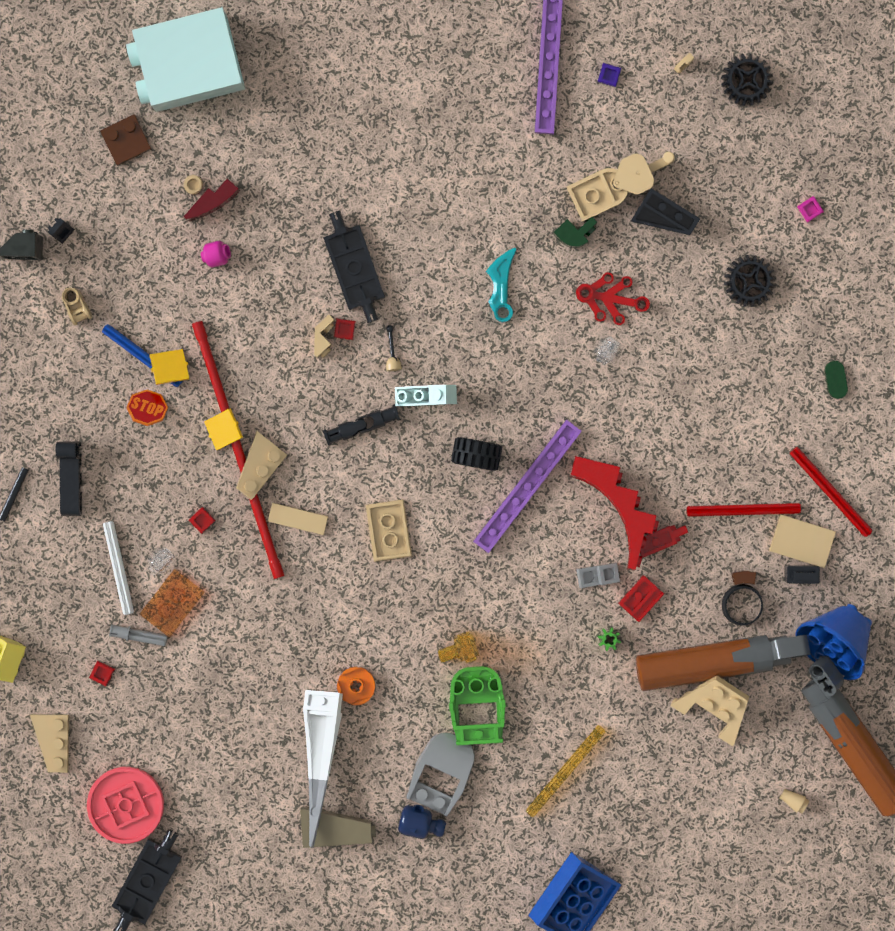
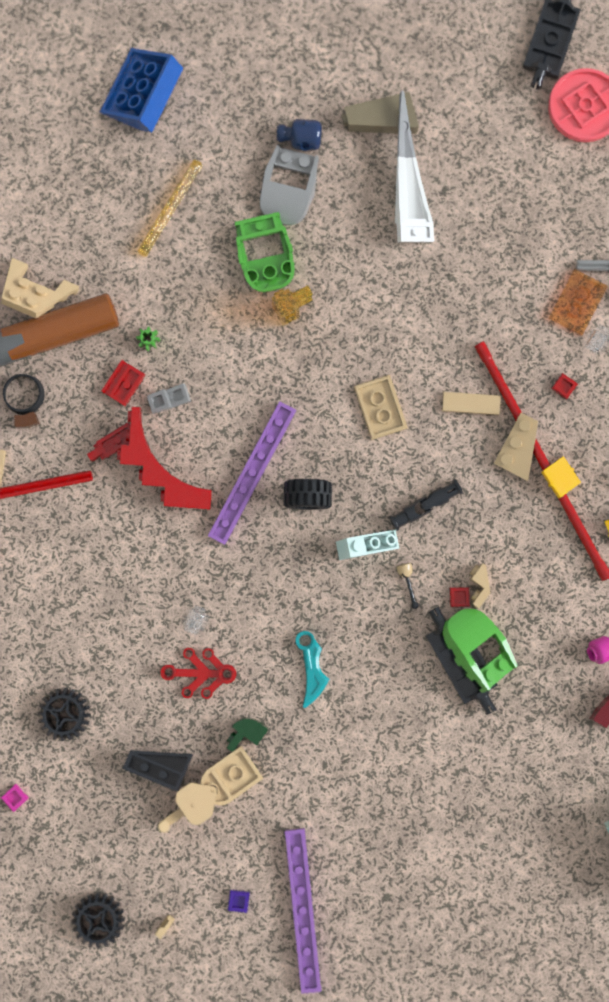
camera: 170 degrees right, 5 degrees down
orange plate [337,666,375,705] -> none
none -> bright green slope [443,609,517,693]

